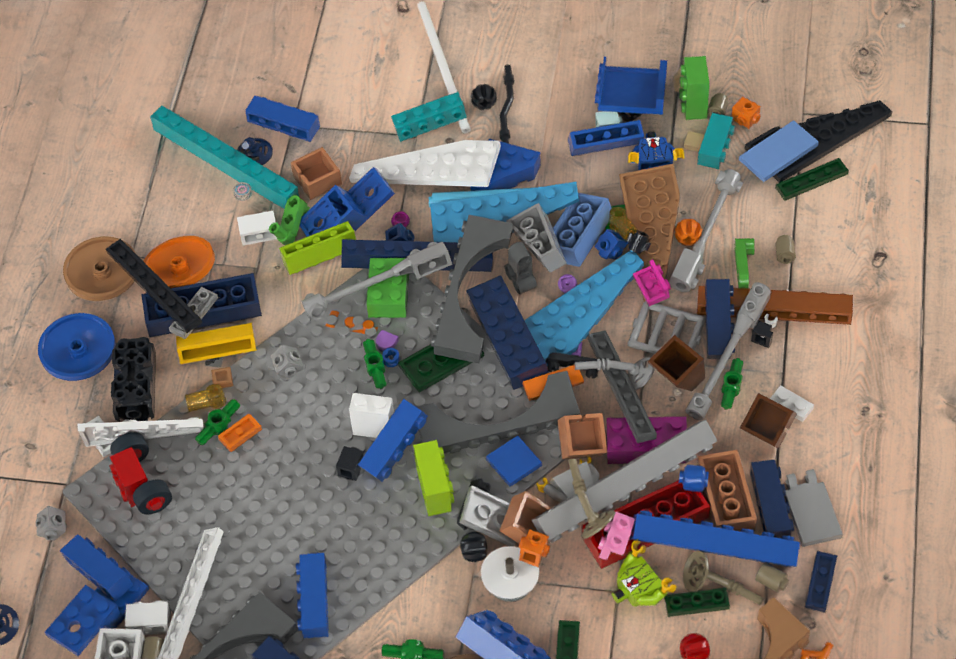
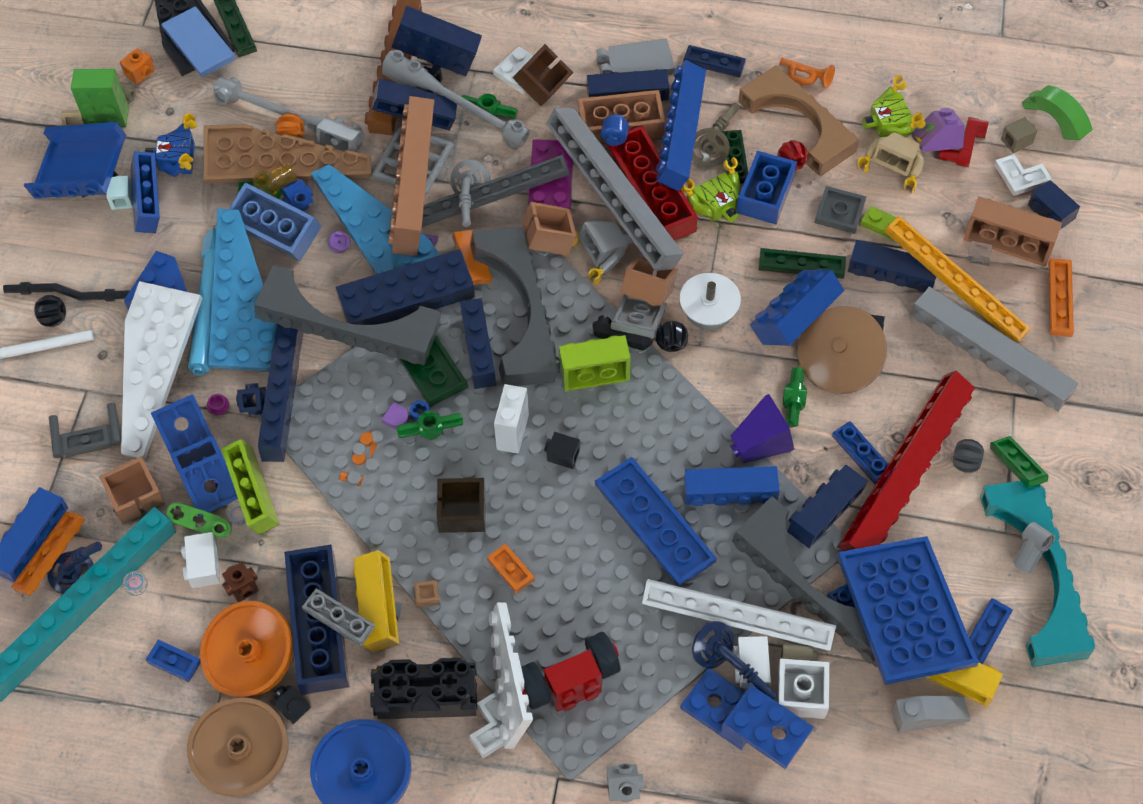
camera: 90 degrees left, 5 degrees up
blue brick [59,534,133,602] -> none
black tile [105,239,202,333] -> none
clear yellow piece [185,384,226,412] -> none
green axle [195,399,240,445] -> none
light grey brick [271,345,303,378] -> none
light grey bar [301,242,452,320] -> none
blue brick [358,399,428,482] -> none
bright green brick [367,258,409,318] -> none
teal brick [391,92,467,142] -> none
blue tile [486,436,542,487] -> none
dark grey piece [504,242,537,294] -> none
light grey wedge [506,203,567,272] -> none
orange brick [519,529,550,567] -> none
black piece [545,352,599,378] -> none
dark tan dish [568,459,615,539] -> none
bright pink bracket [598,512,635,560] -> none
black gear [627,230,651,254] -> none
dark pink bracket [633,259,671,307] -> none
reddish brown slope [647,335,705,391] -> none
tan tile [684,131,705,152] -> none
teal brick [698,113,735,169] -> none
bright green beam [734,238,755,288] -> none
dark tan brick [755,562,789,593] -> none
dark tan brick [775,235,796,264] -> none
none -> orange plate [11,511,85,596]
none -> dark grey plate [49,403,121,458]
none -> blue plate [146,639,201,682]
none -> copper brick [222,561,259,602]
none -> black bracket [270,685,311,724]
none -> nougat brick [388,96,434,257]
none -> dark blue brick [391,6,482,76]
none -> dark brown piece [437,478,486,533]
none -> dark blue brick [460,298,496,389]
none -> blue plate [595,457,717,587]
none -> dark blue dish [692,621,778,700]
none -> dark purple slope [730,394,795,464]
none -> blue brick [737,151,797,225]

